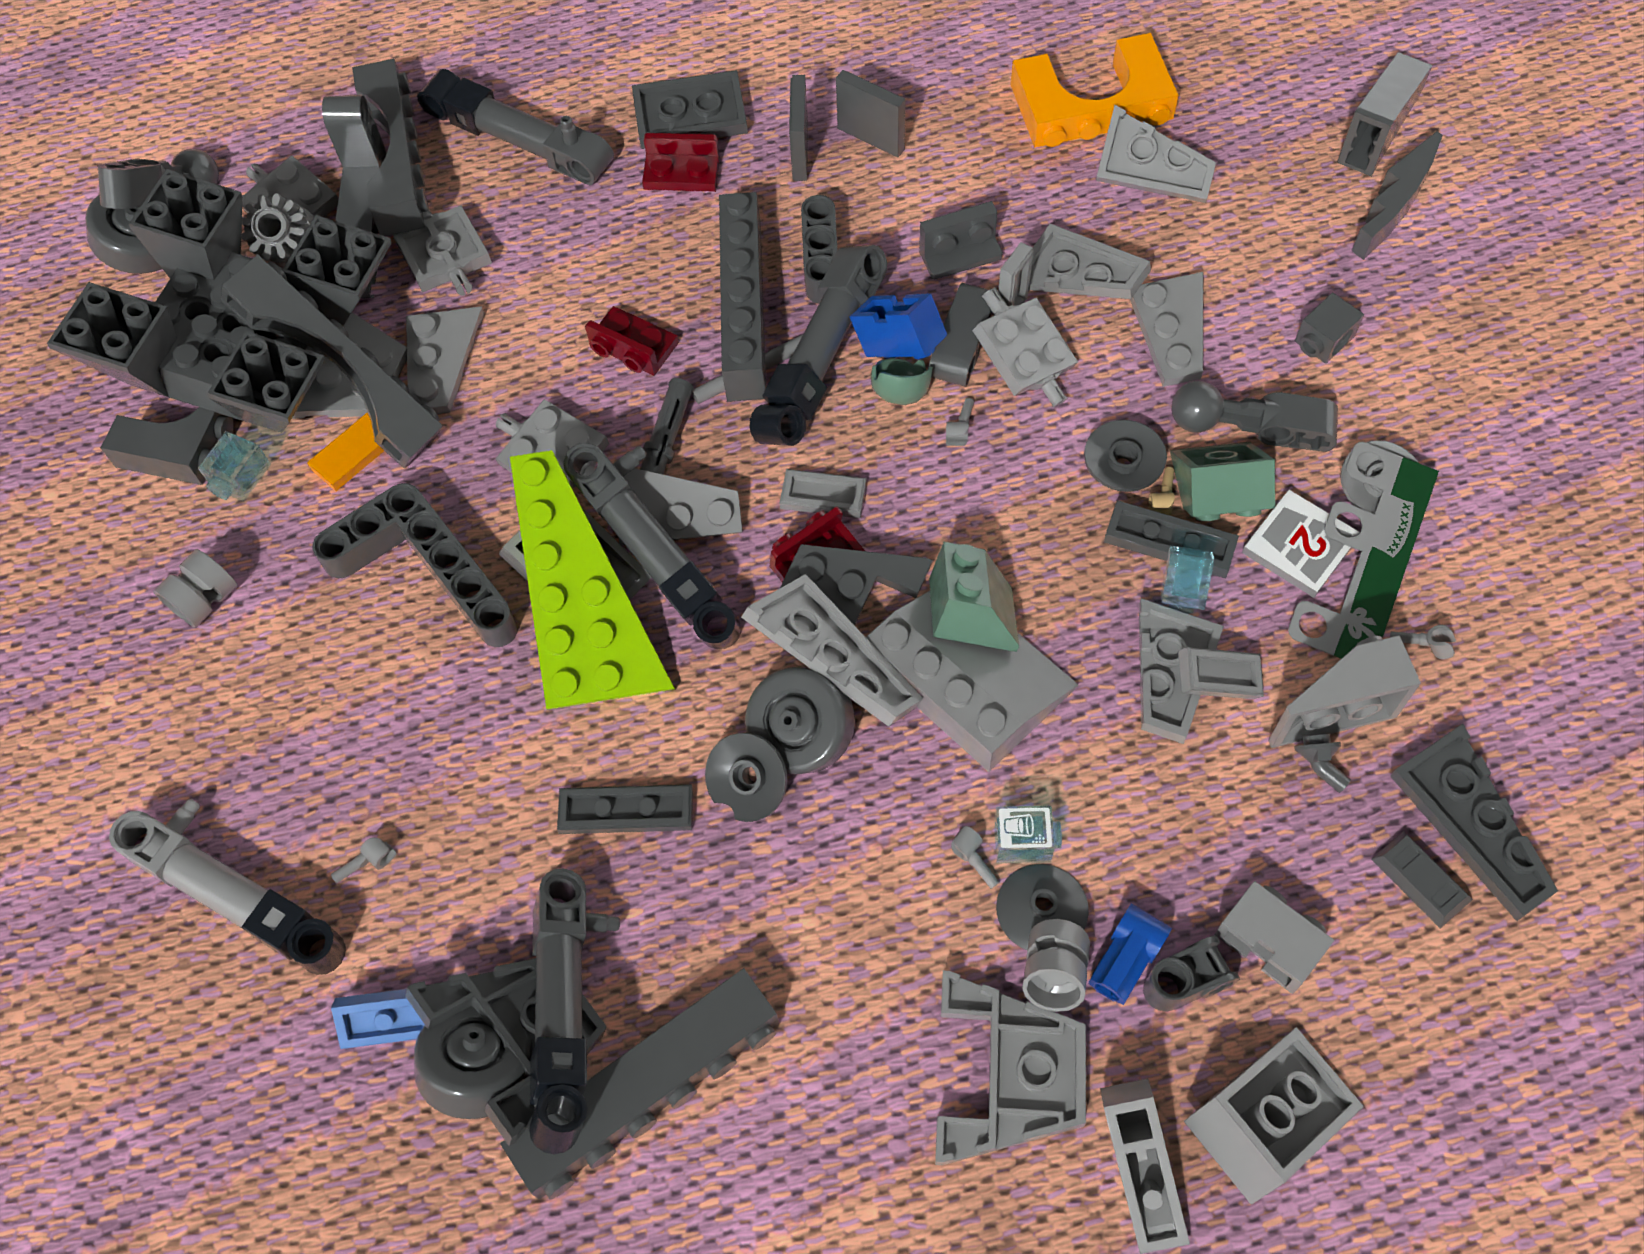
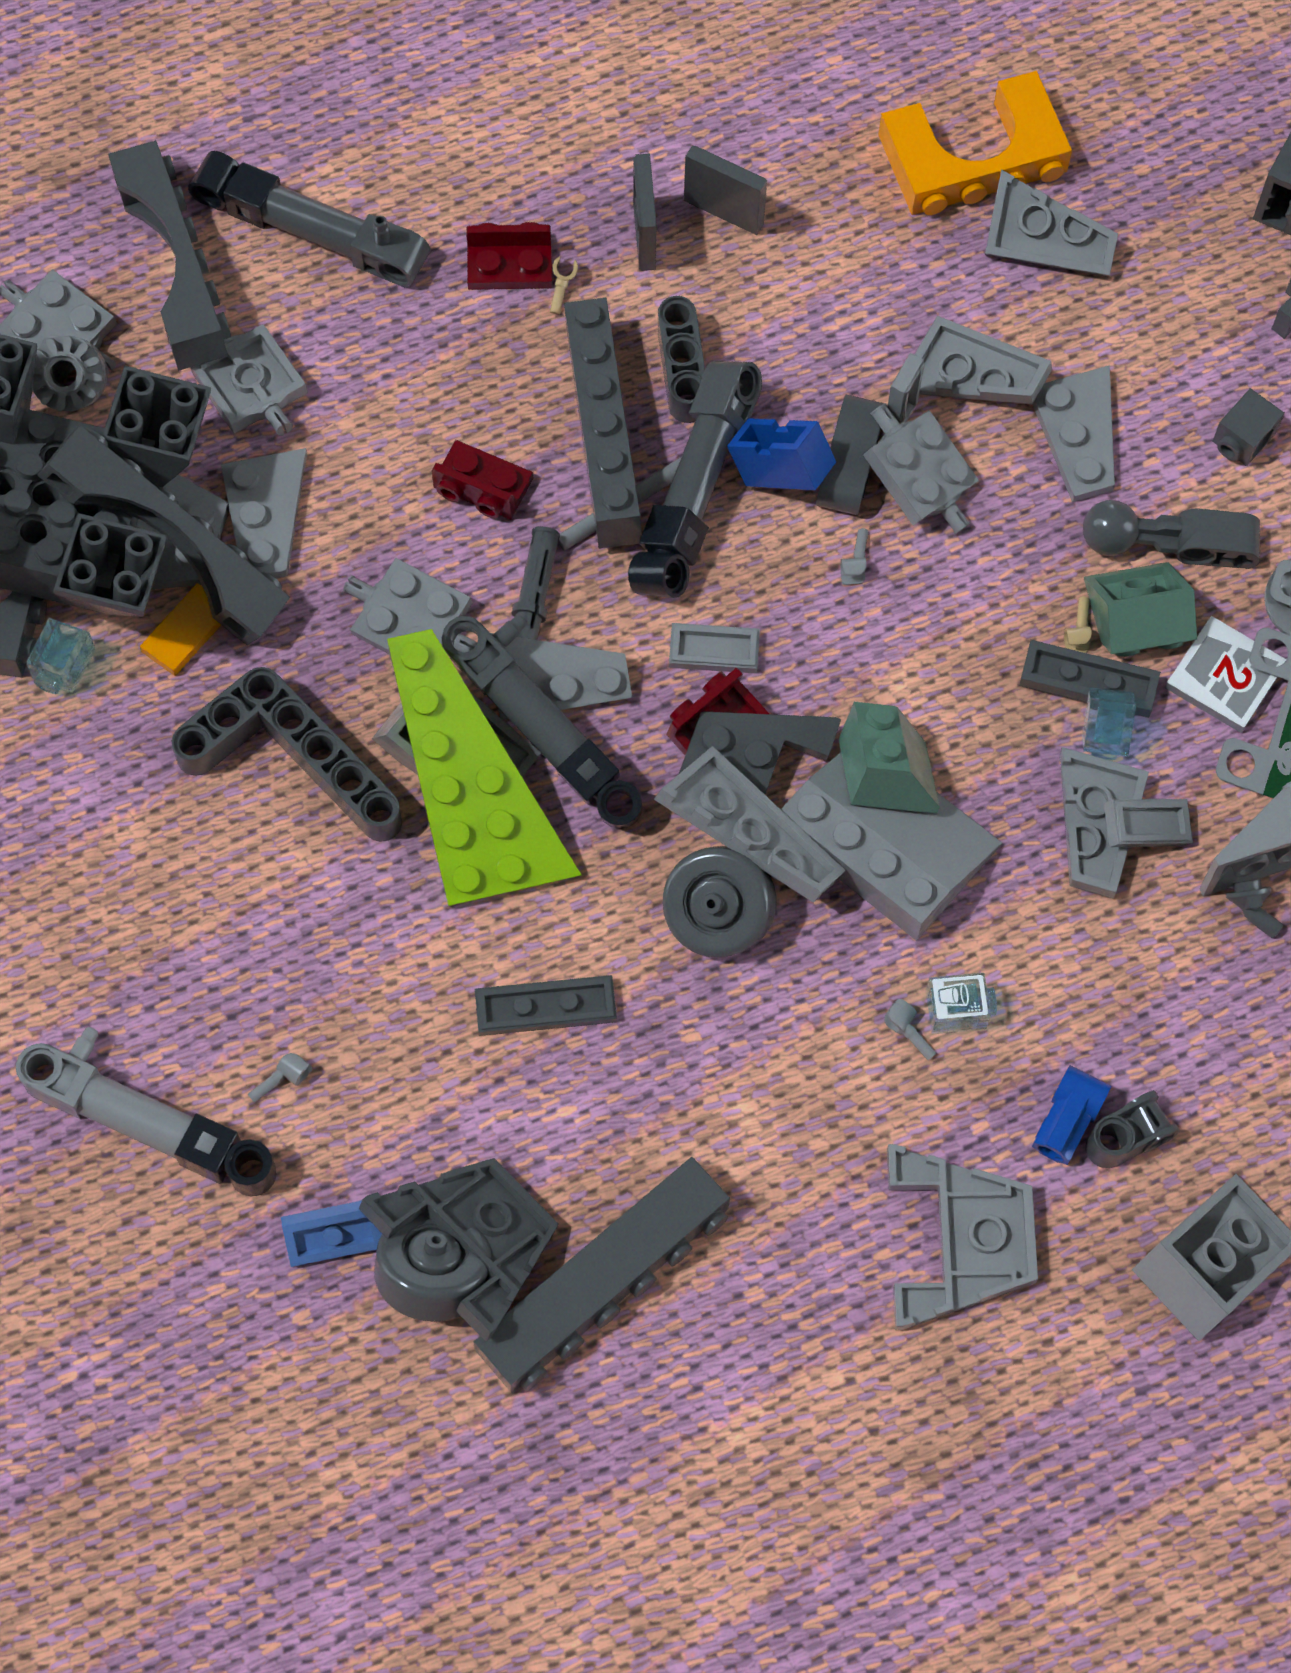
camera: 10 degrees left, 5 degrees up
light grey wheel [153,549,238,628] -> none
dark grey beam [322,95,387,299] -> none
dark grey piece [529,868,620,1154] -> none
dark grey plate [632,70,748,149] -> none
dark grey dish [705,733,787,822] -> none
sand green hair [870,358,933,405] -> none
dark grey bracket [919,201,1003,280] -> none
dark grey dish [996,864,1089,950] -> none
light grey wheel [1022,919,1090,1012] -> none
dark grey dish [1084,420,1167,492] -> none
light grey slope [1100,1078,1190,1254] -> none
light grey brick [1214,881,1334,994] -> none
none -> tan hand [550,256,578,315]

